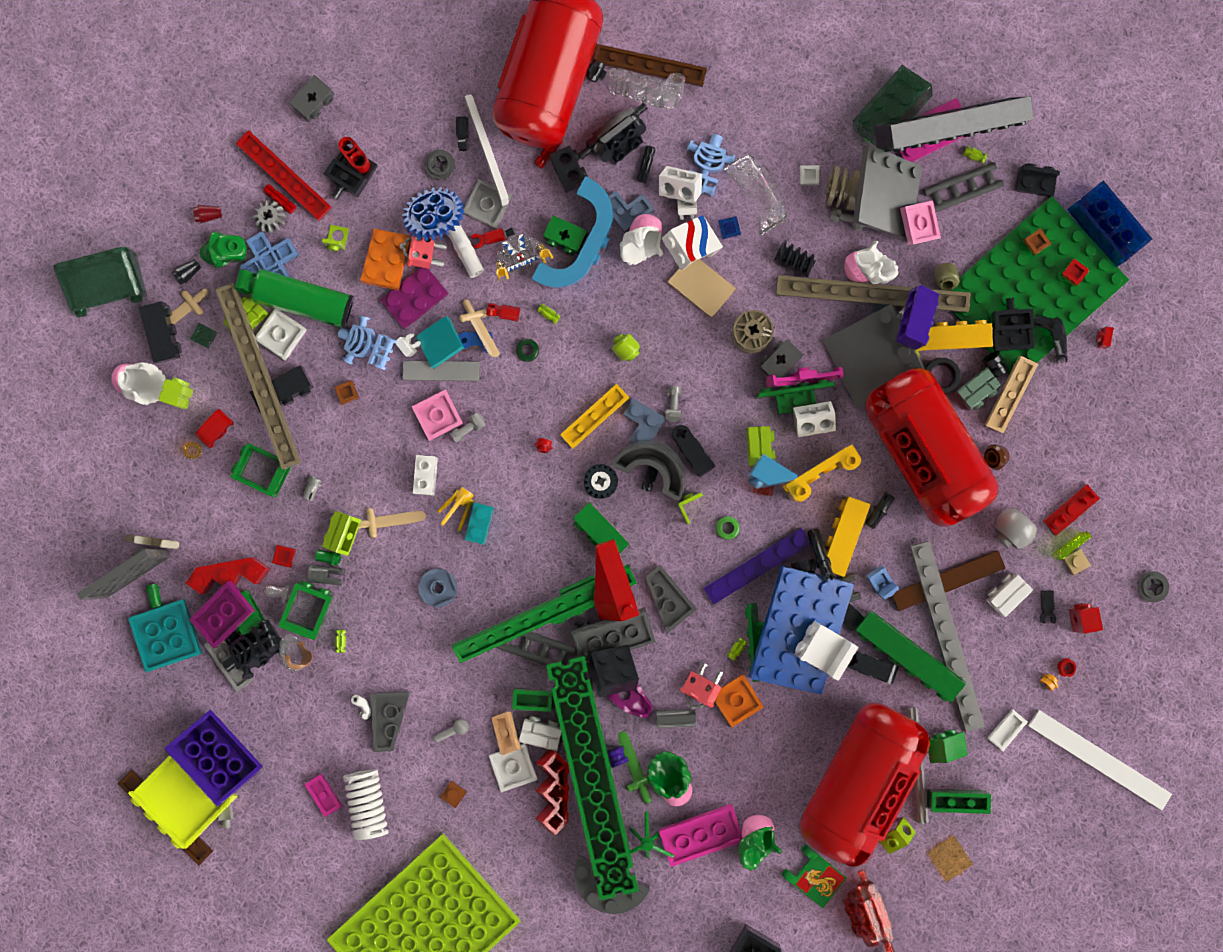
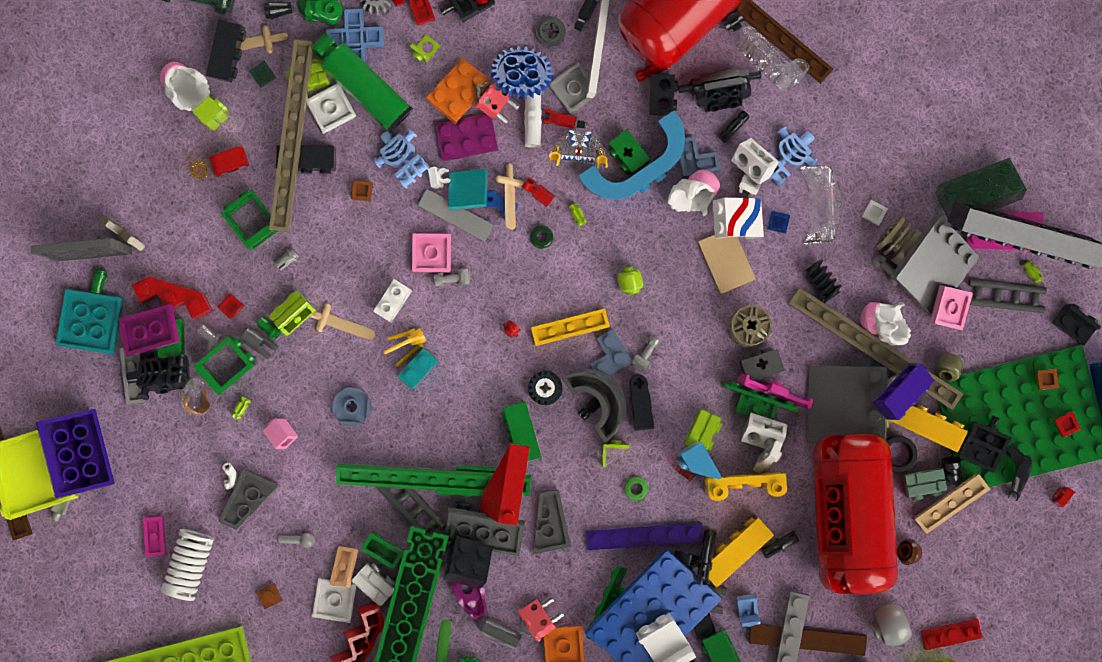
camera: 20 degrees right, 0 degrees up
dark purple wheel [607,746,629,768] -> none
lime piece [727,638,747,661] -> none
none -> bright pink brick [263,418,298,449]
none -> white plate [753,440,783,474]

